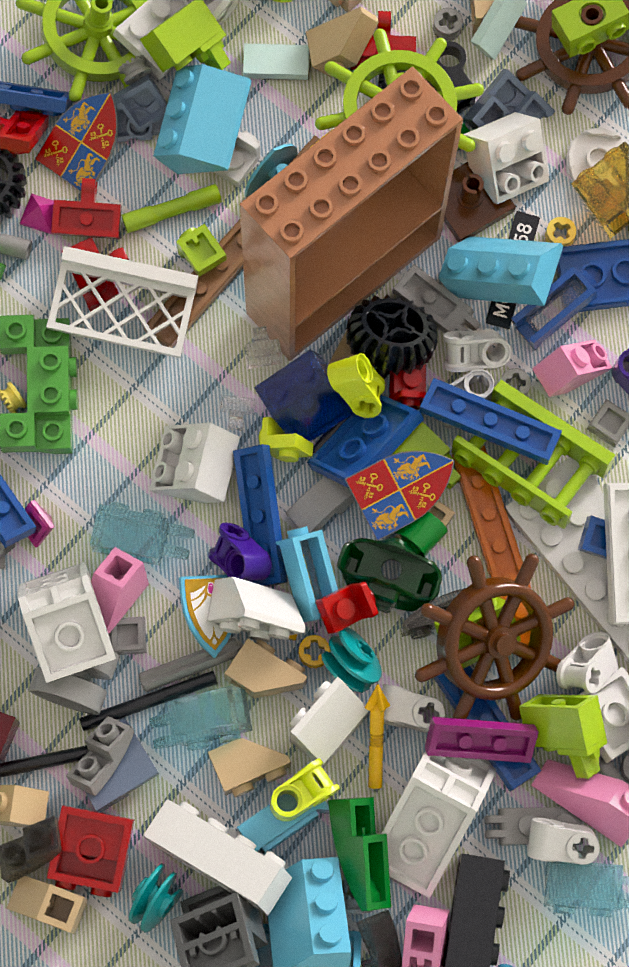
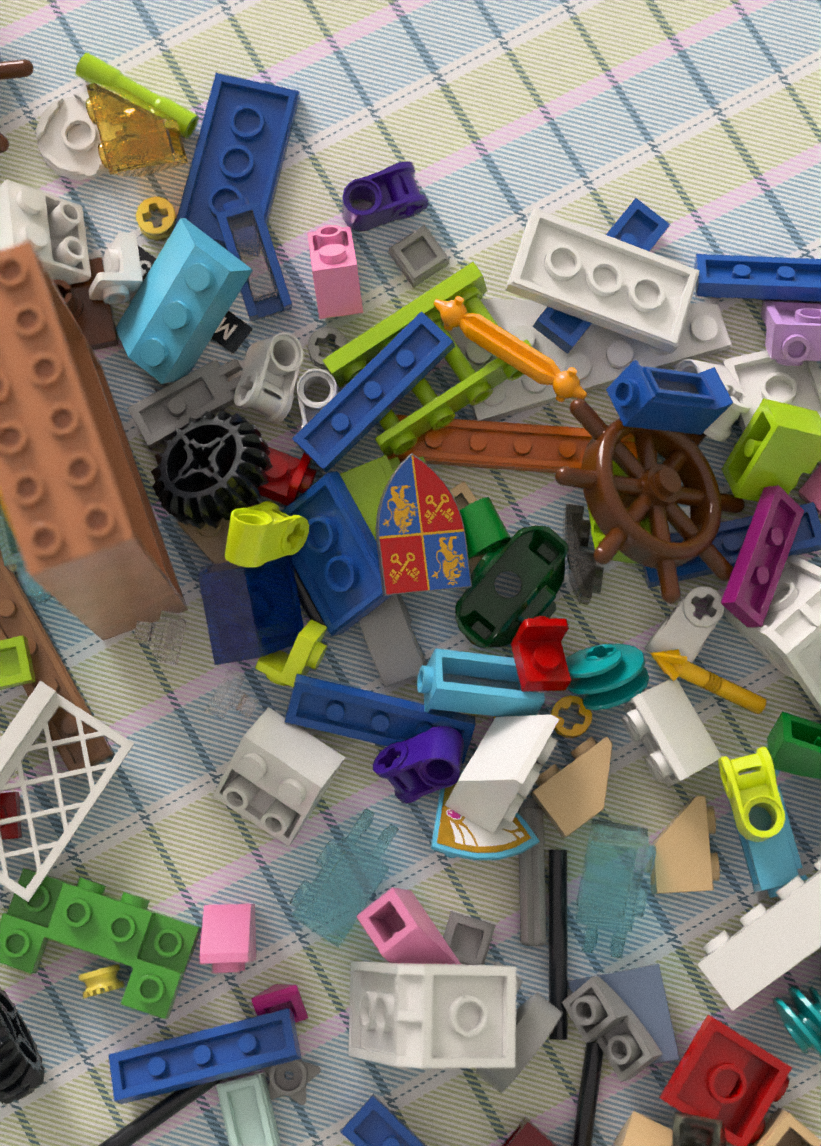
camera: 65 degrees left, 5 degrees up
none -> white bracket [88,232,143,304]
none -> bright pink slope [200,904,256,973]
none -> light orange wheel [433,296,587,402]
none -> blue window [606,360,733,435]

